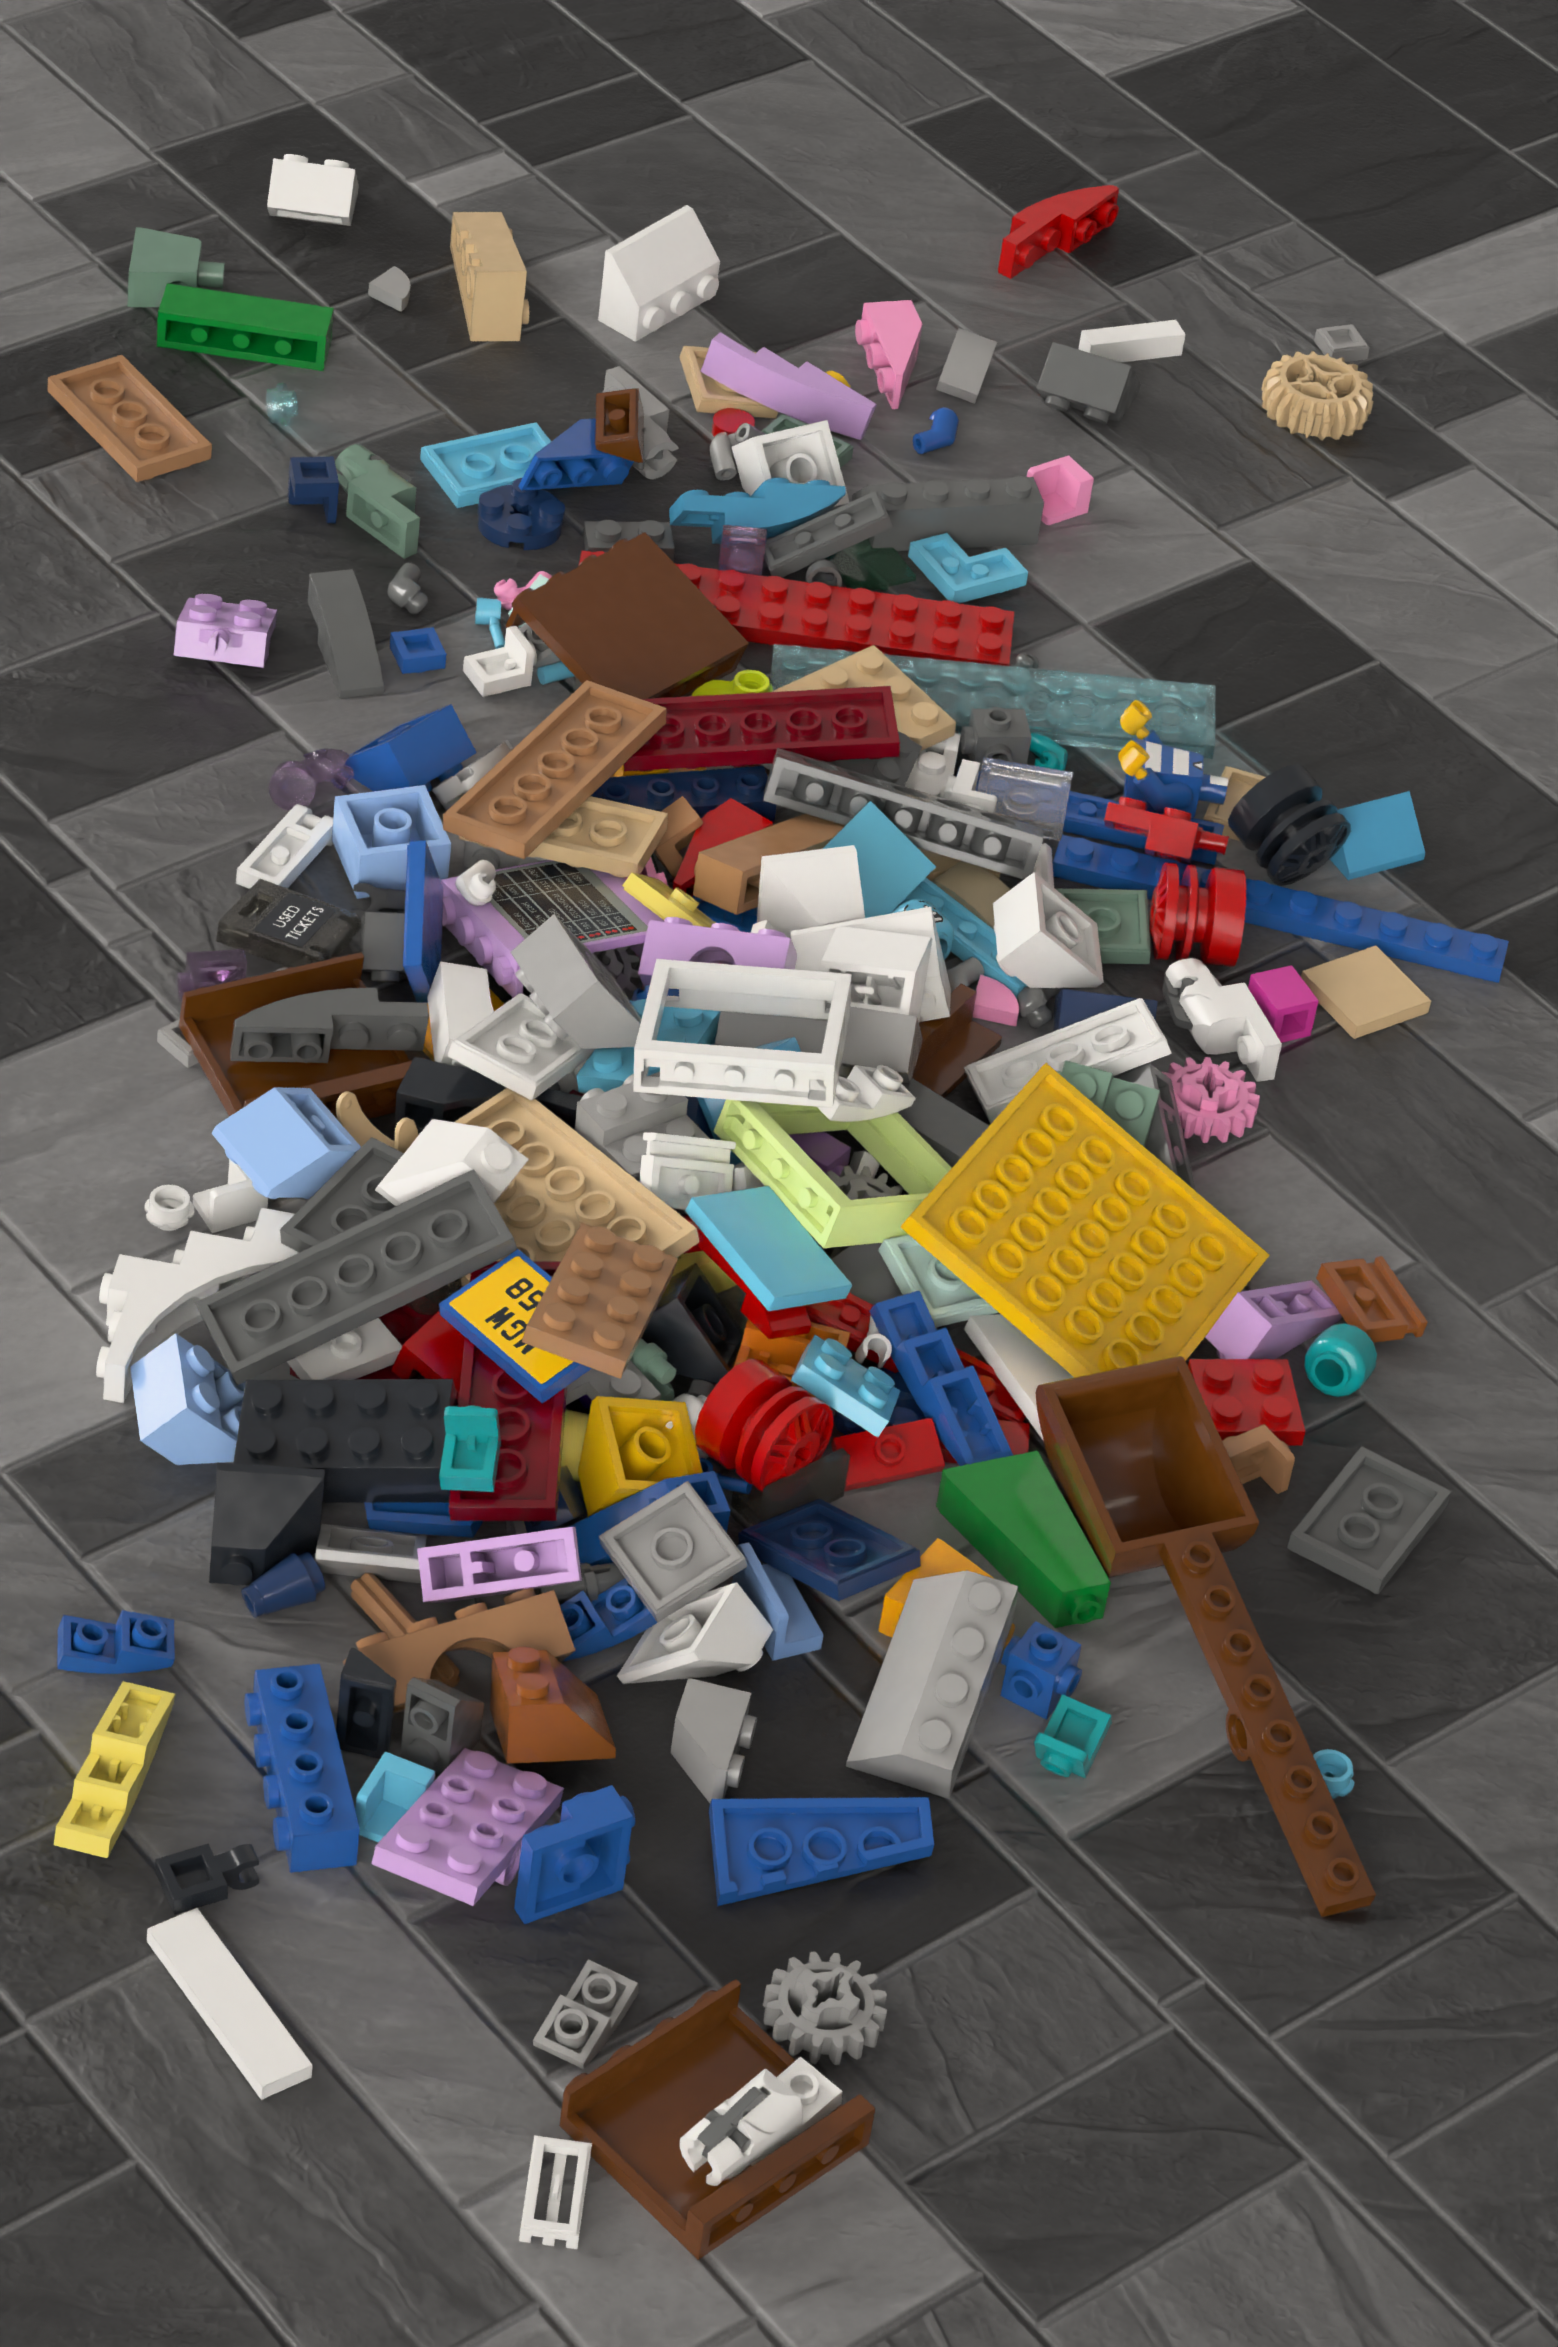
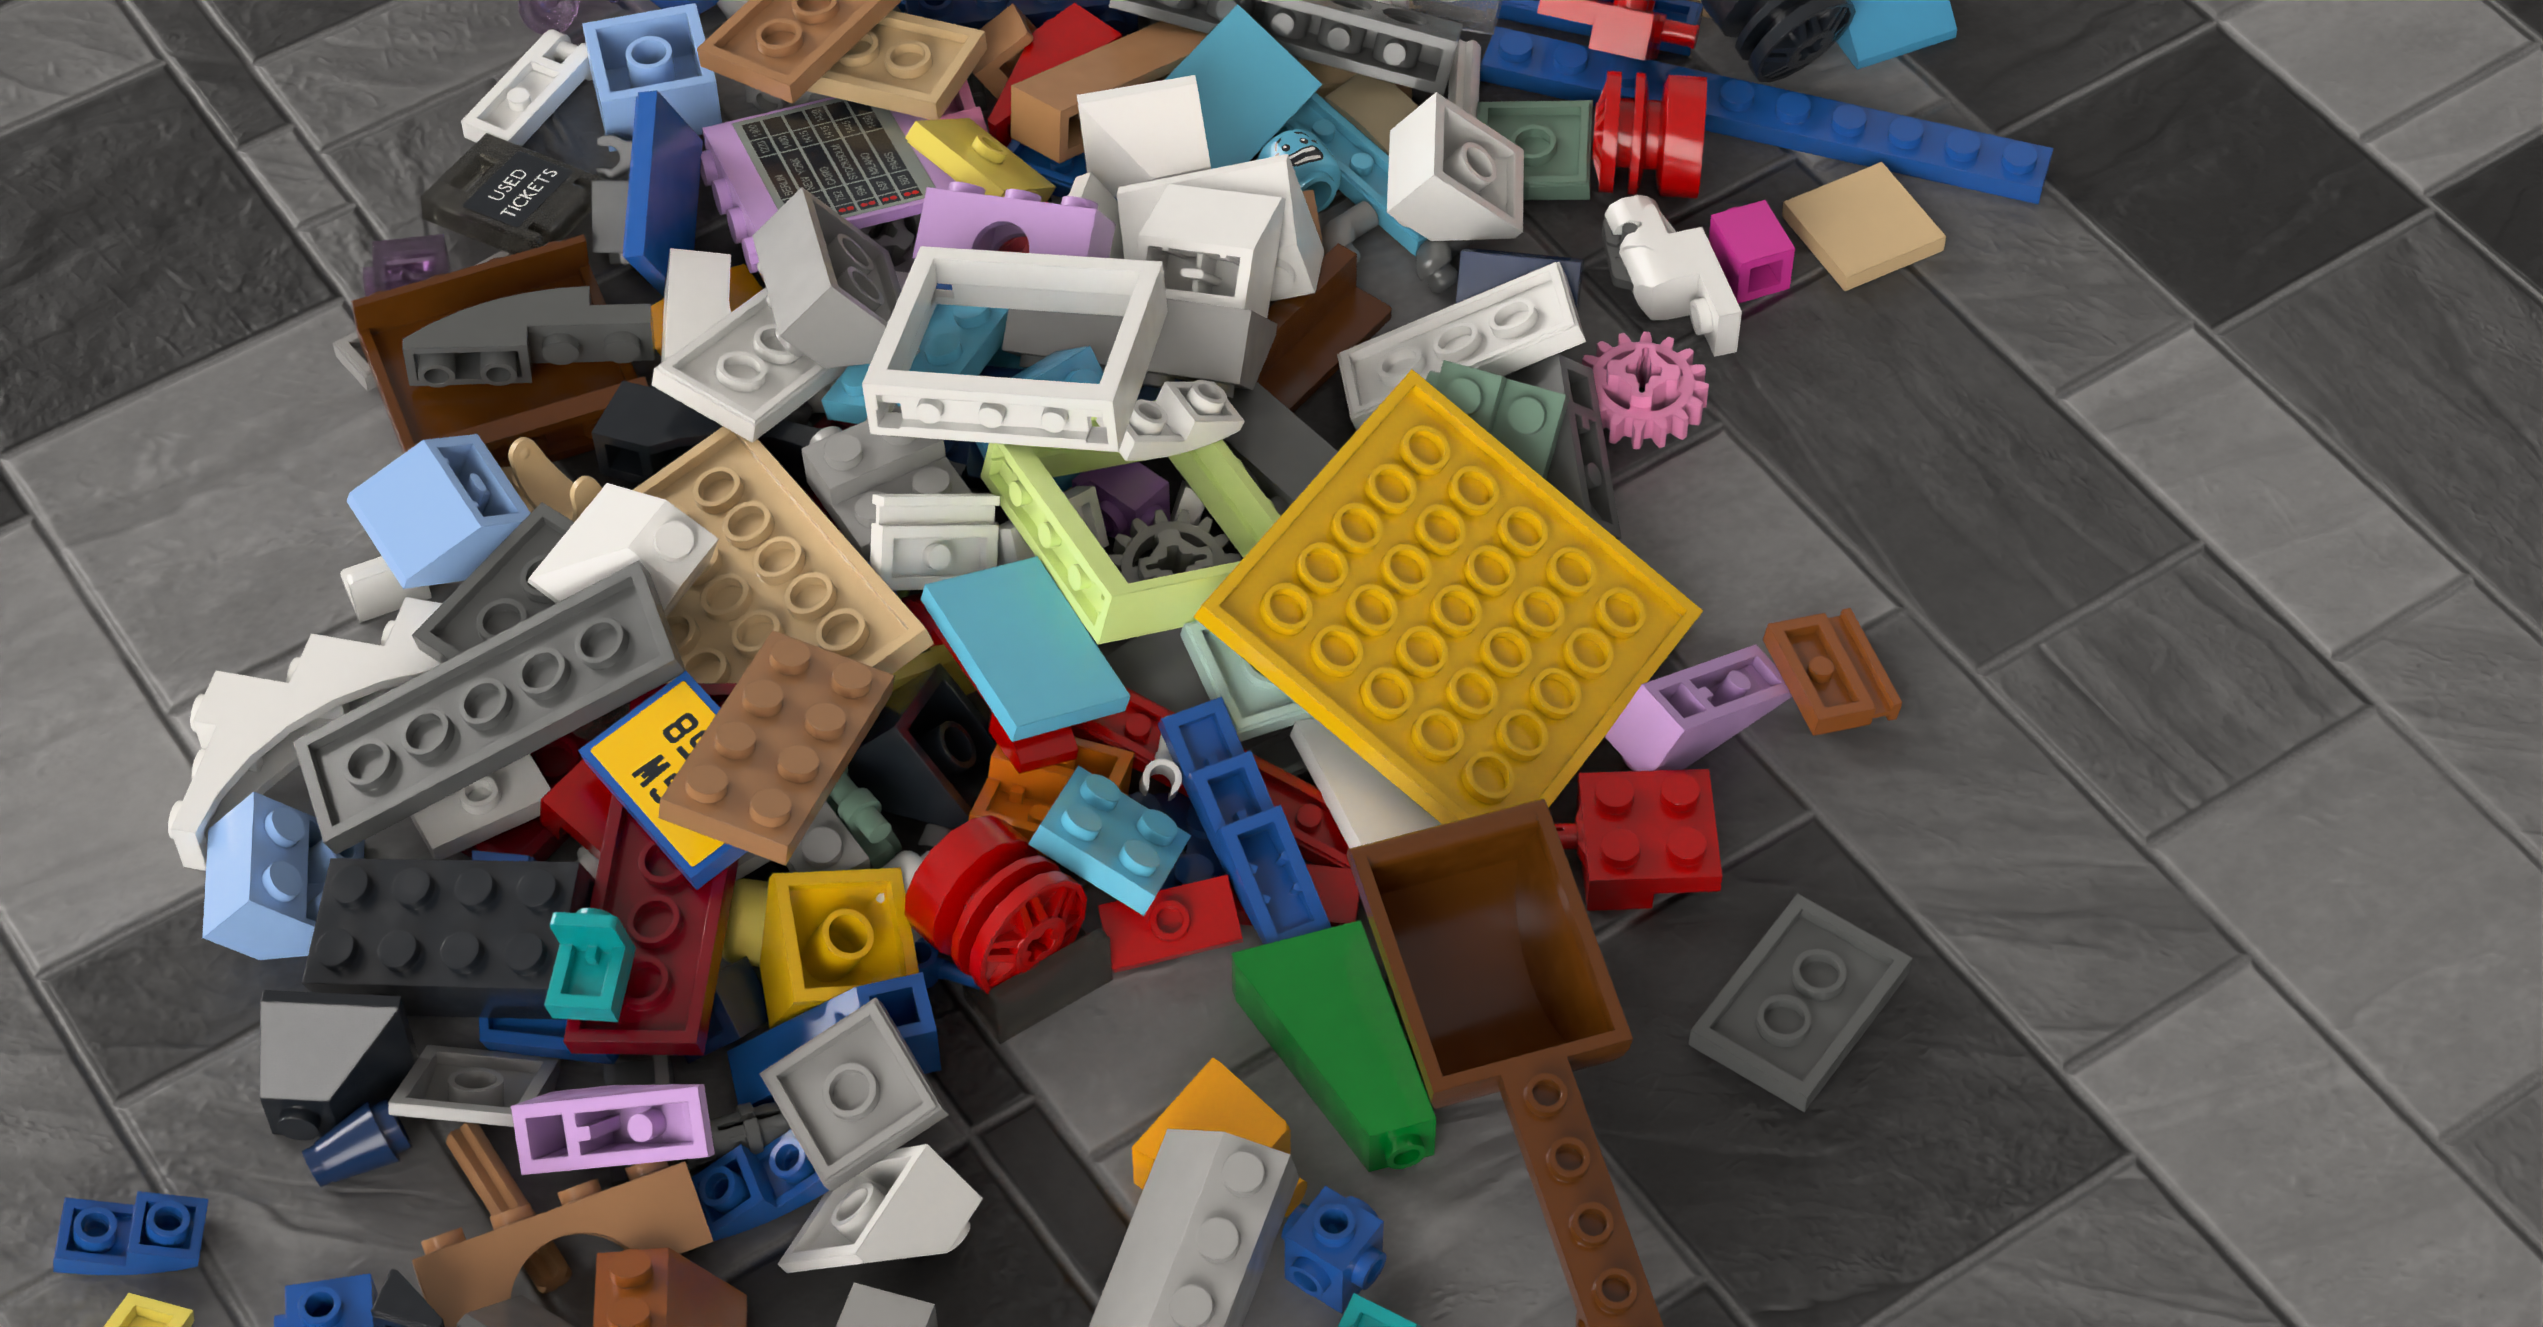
camera: 10 degrees right, 10 degrees up
white plate [144,1185,194,1231] -> none
white arm [455,860,496,906] -> none
medium blue panel [732,1542,823,1661] -> none
dark blue tile [738,1499,921,1601] -> none
bright pink tile [973,975,1019,1026] -> none
medium nougat bracket [1222,1425,1295,1494] -> none
teal head [1304,1323,1377,1397] -> none

